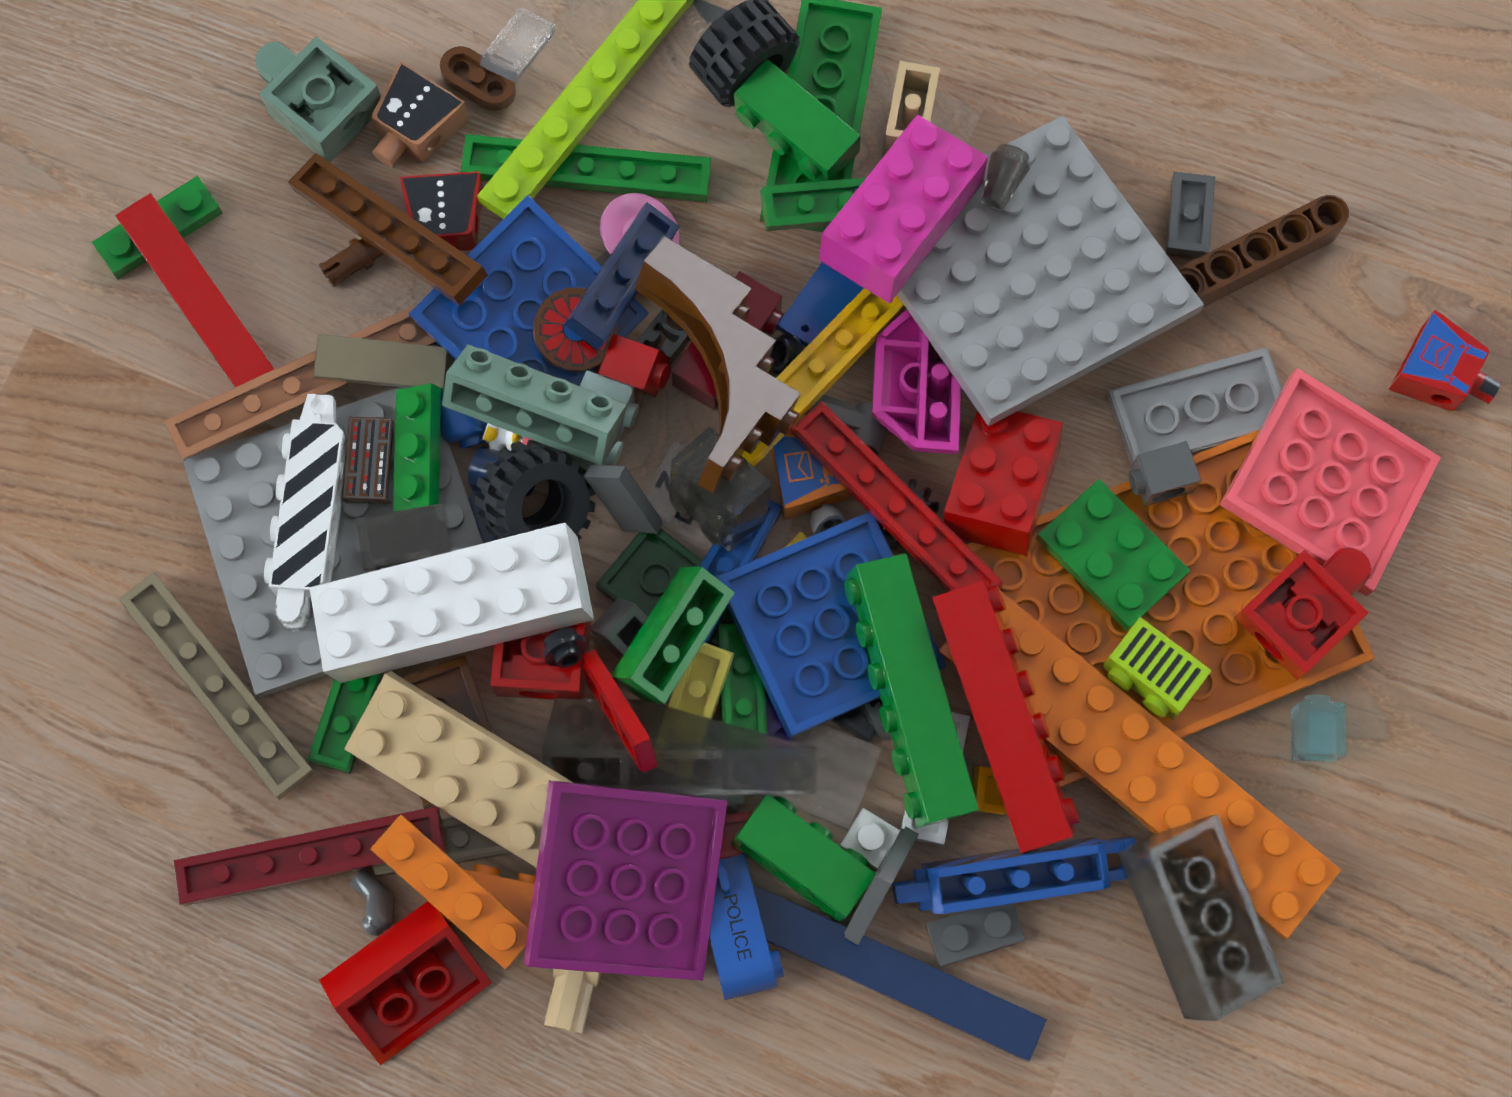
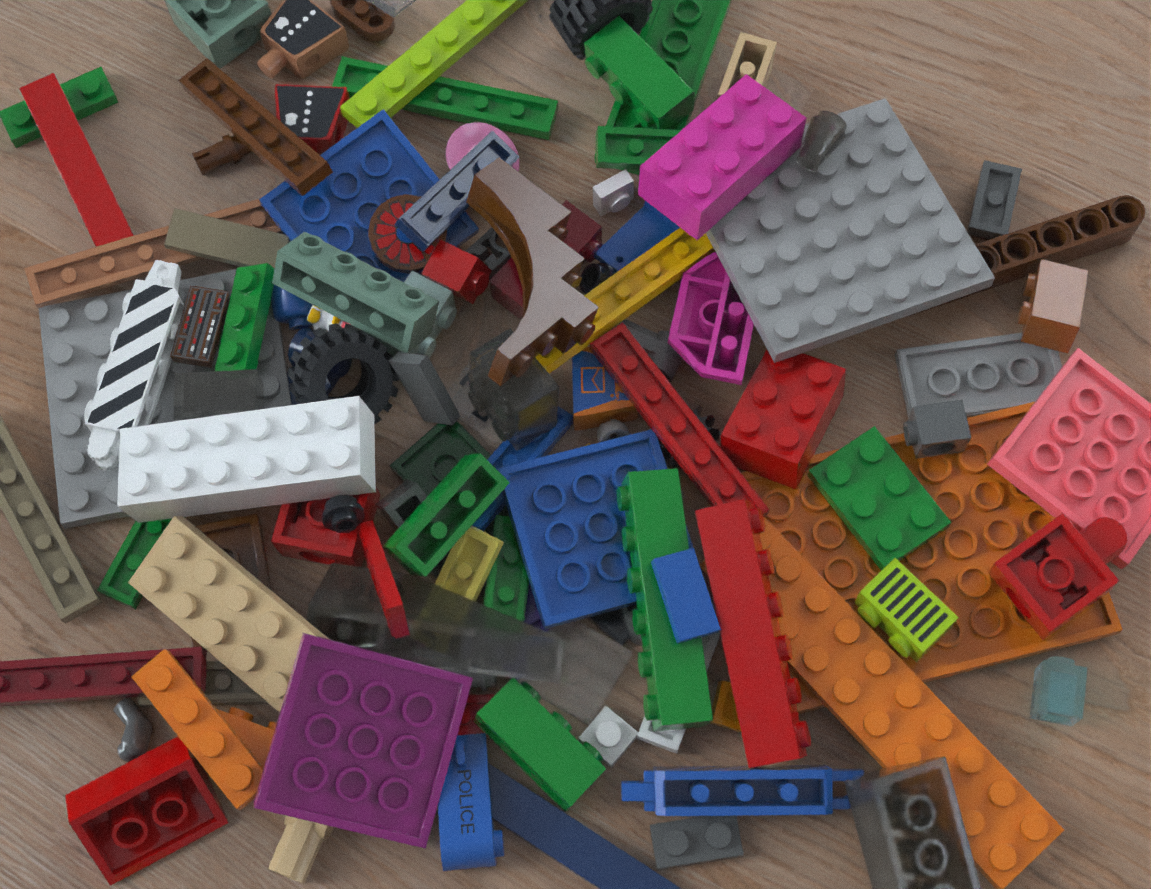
camera: 15 degrees right, 5 degrees down
dark grey tile [844,826,919,945] -> none
none -> white plate [593,169,634,217]
none -> blue tile [651,548,721,644]
none -> brick [1017,259,1088,353]

